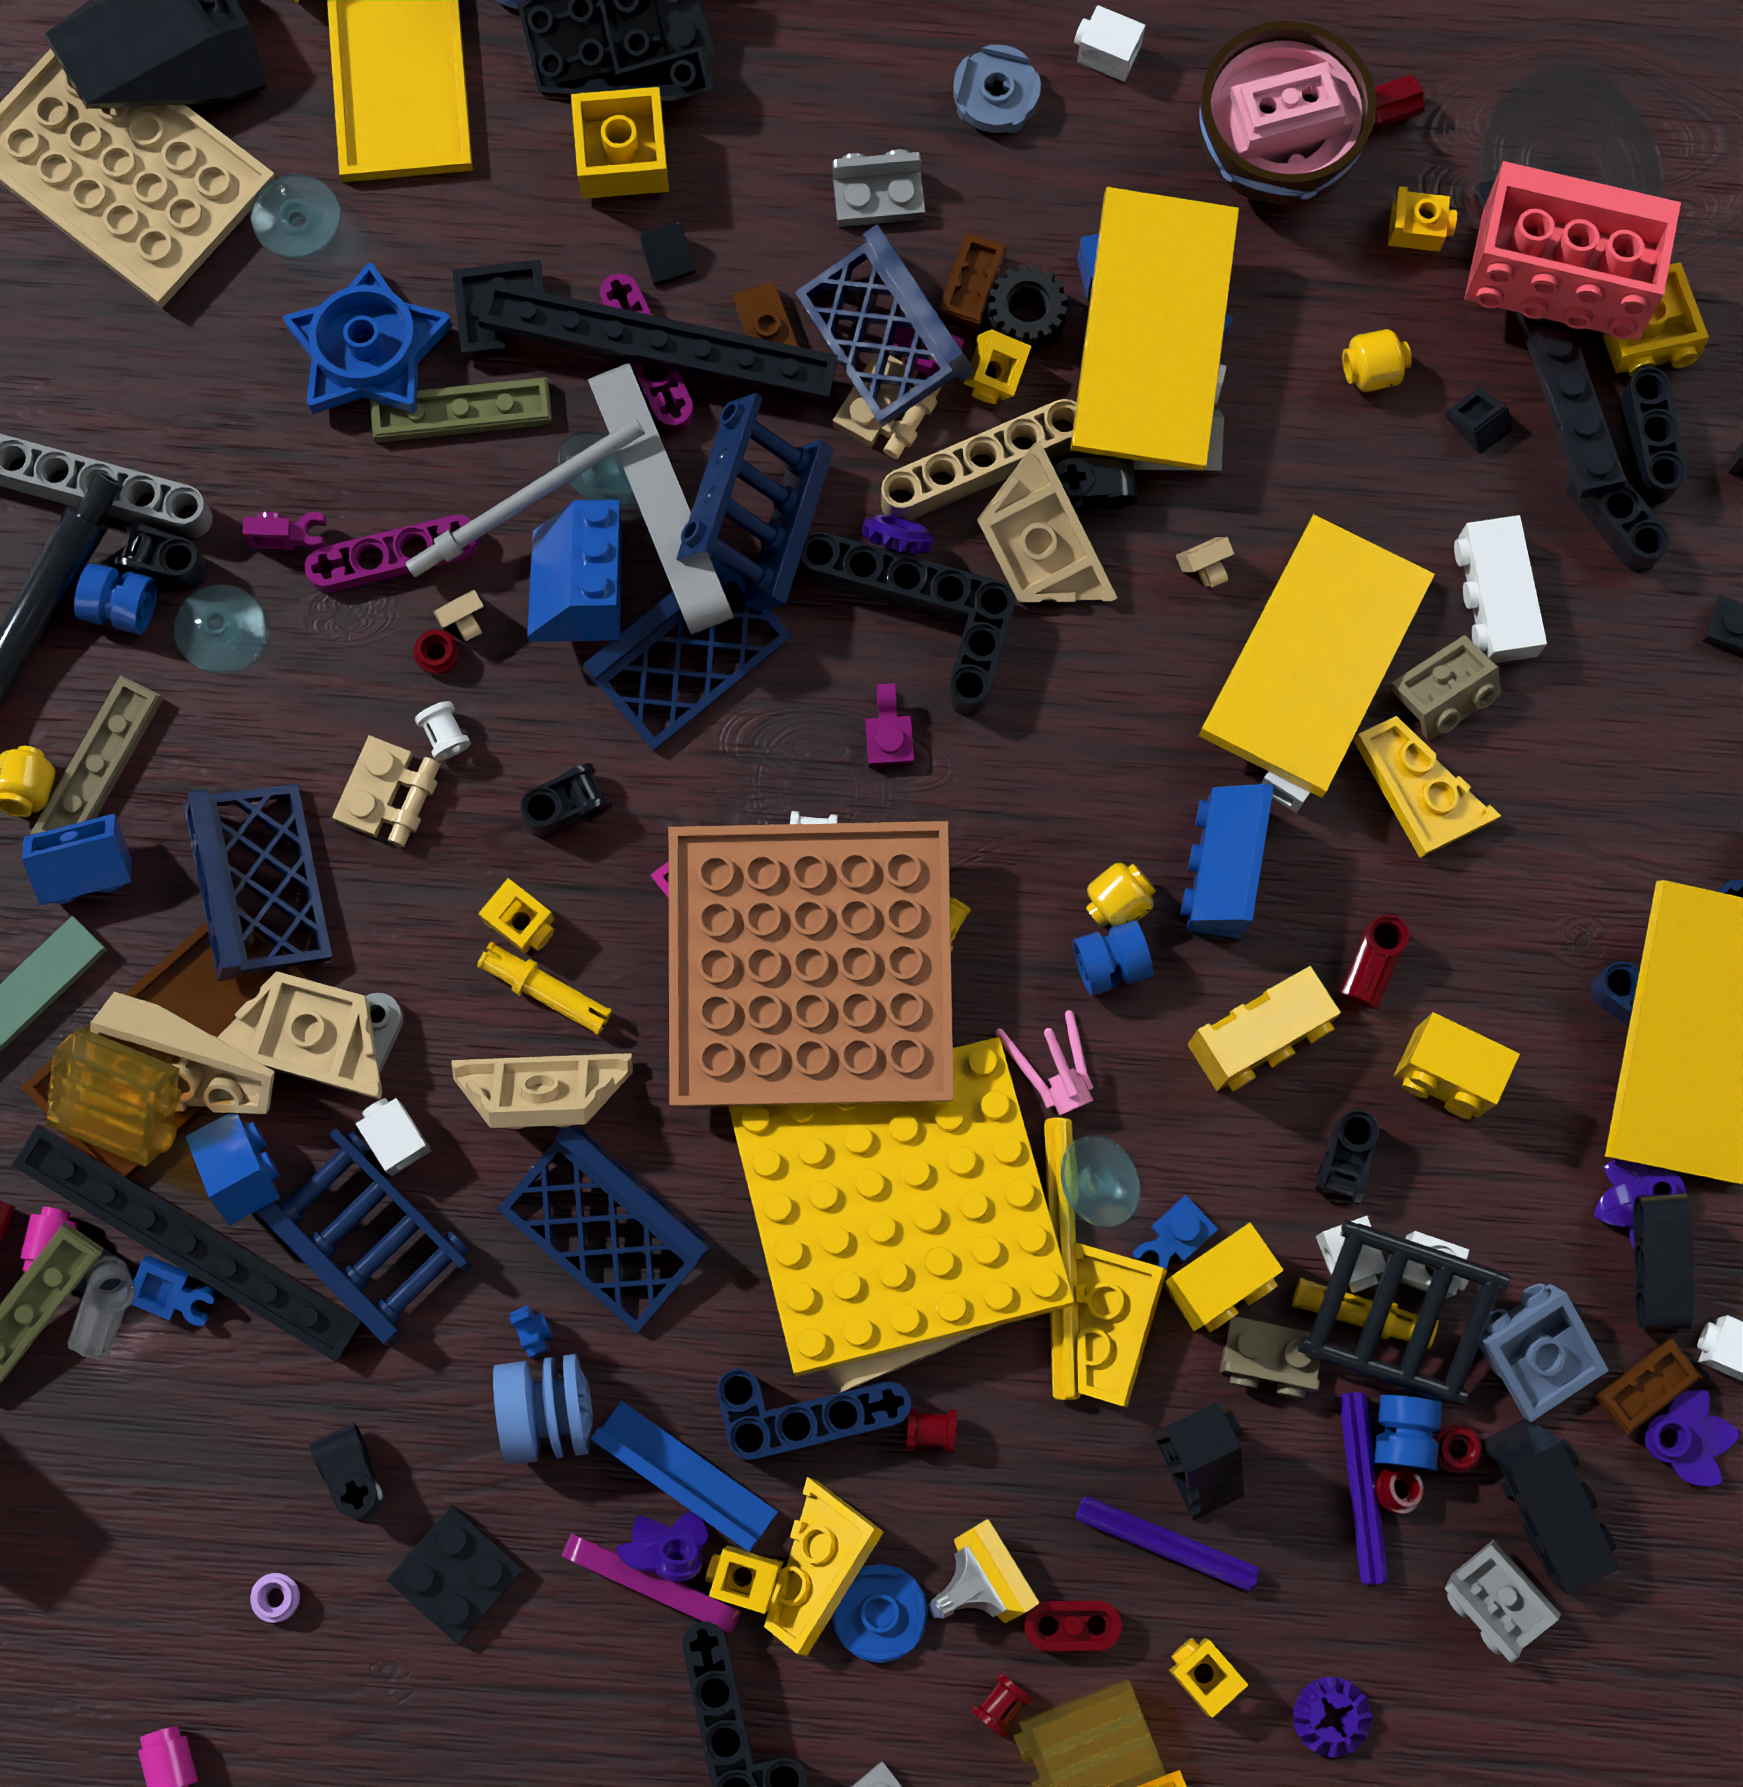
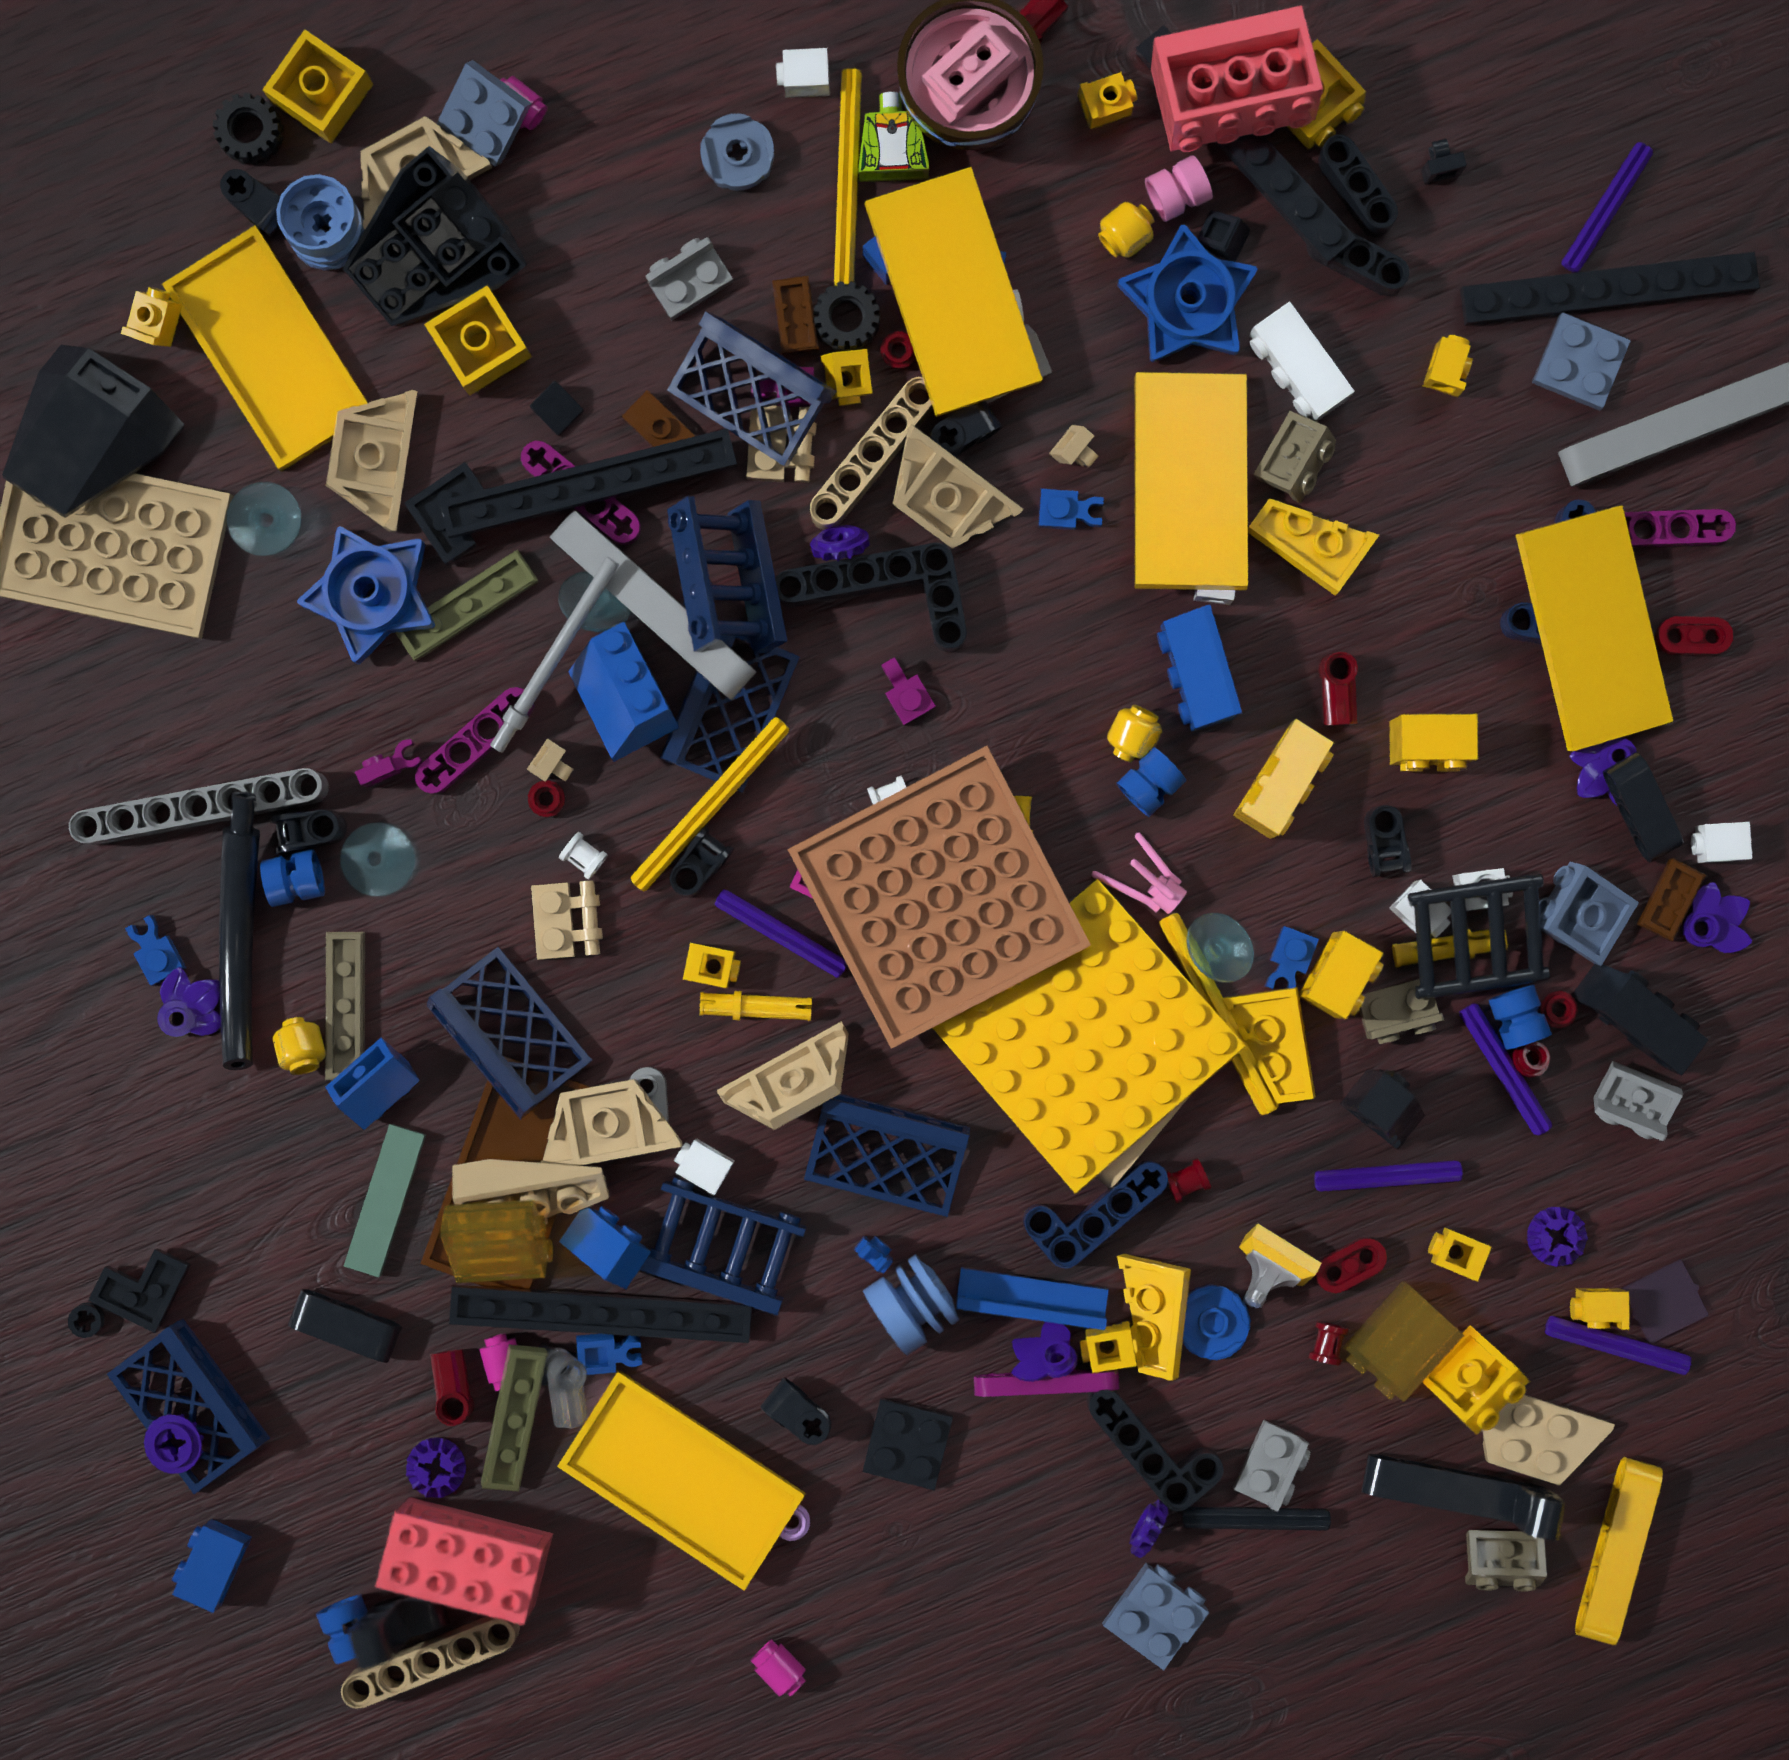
camera: 20 degrees left, 10 degrees up
none -> tan wing [326,390,417,533]
none -> yellow tile [557,1371,806,1591]
none -> yellow axle [631,717,790,891]
none -> dark purple axle [715,889,847,978]
none -> yellow axle [834,68,861,286]
none -> torso [859,92,929,182]
none -> dark red plate [880,331,916,369]
none -> blue plate [1038,489,1104,530]
none -> blue plate [1117,224,1257,363]
none -> bright pink wheel [1145,155,1213,222]
none -> yellow brick [1423,335,1473,397]

